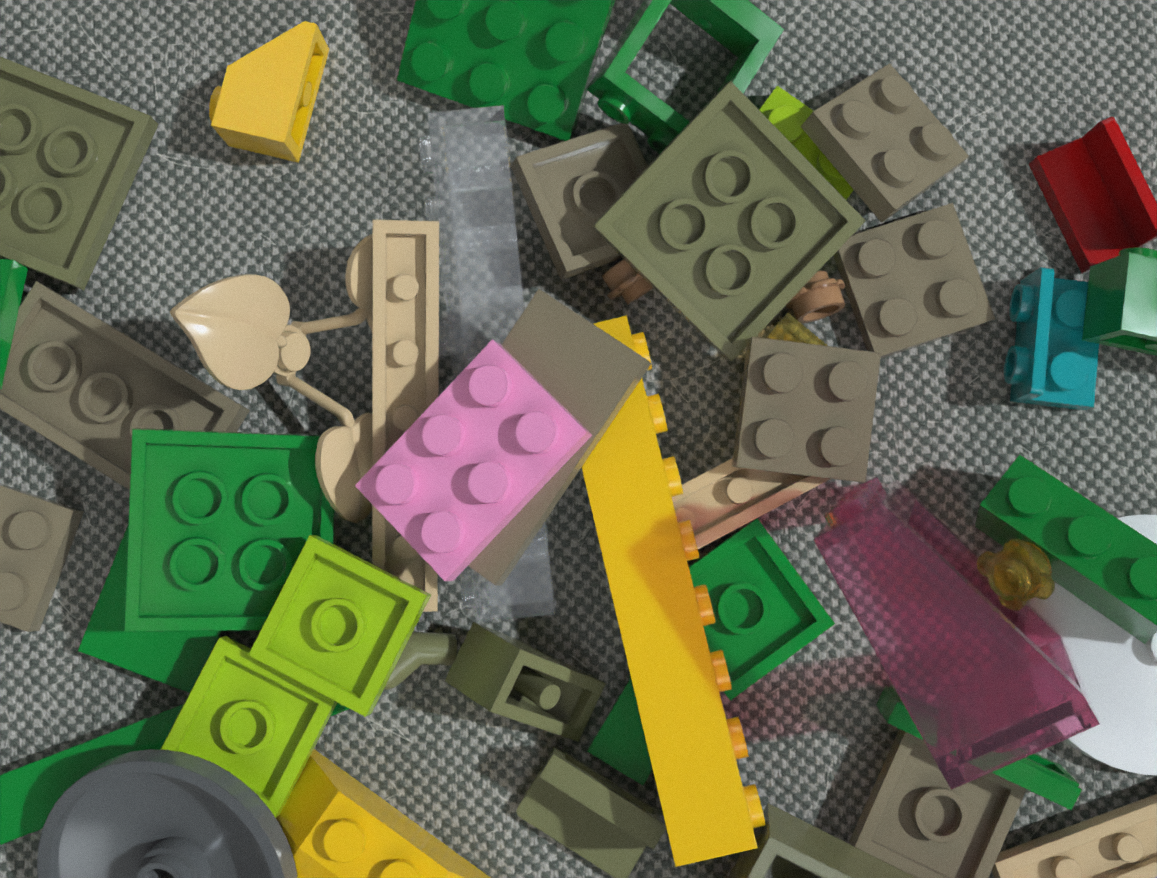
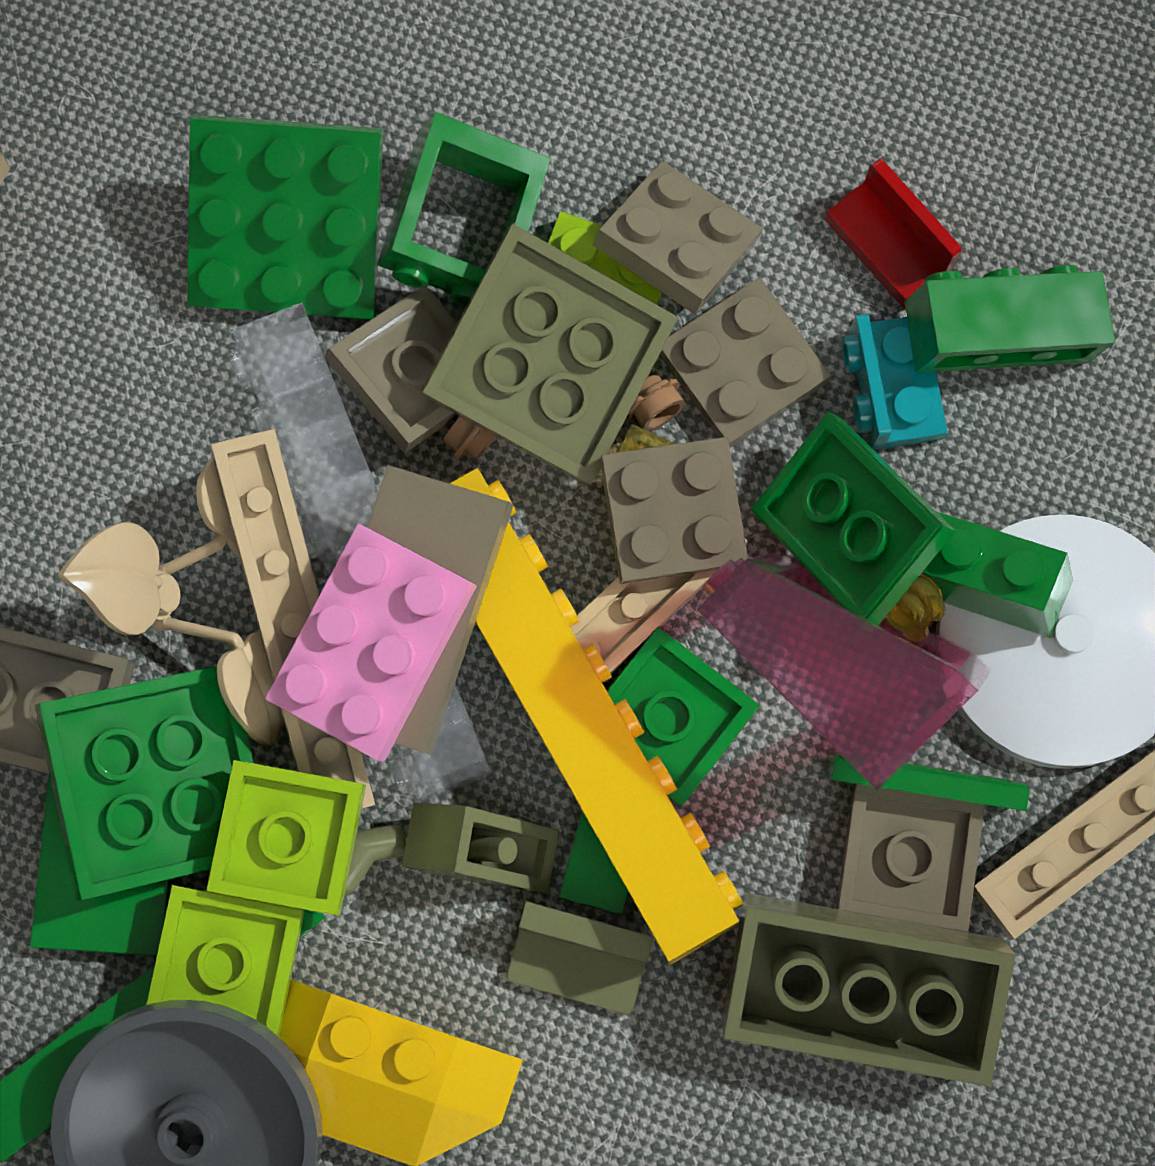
camera: 25 degrees left, 5 degrees down
yellow slope [209,21,329,163] -> none
none -> green tile [750,411,956,632]

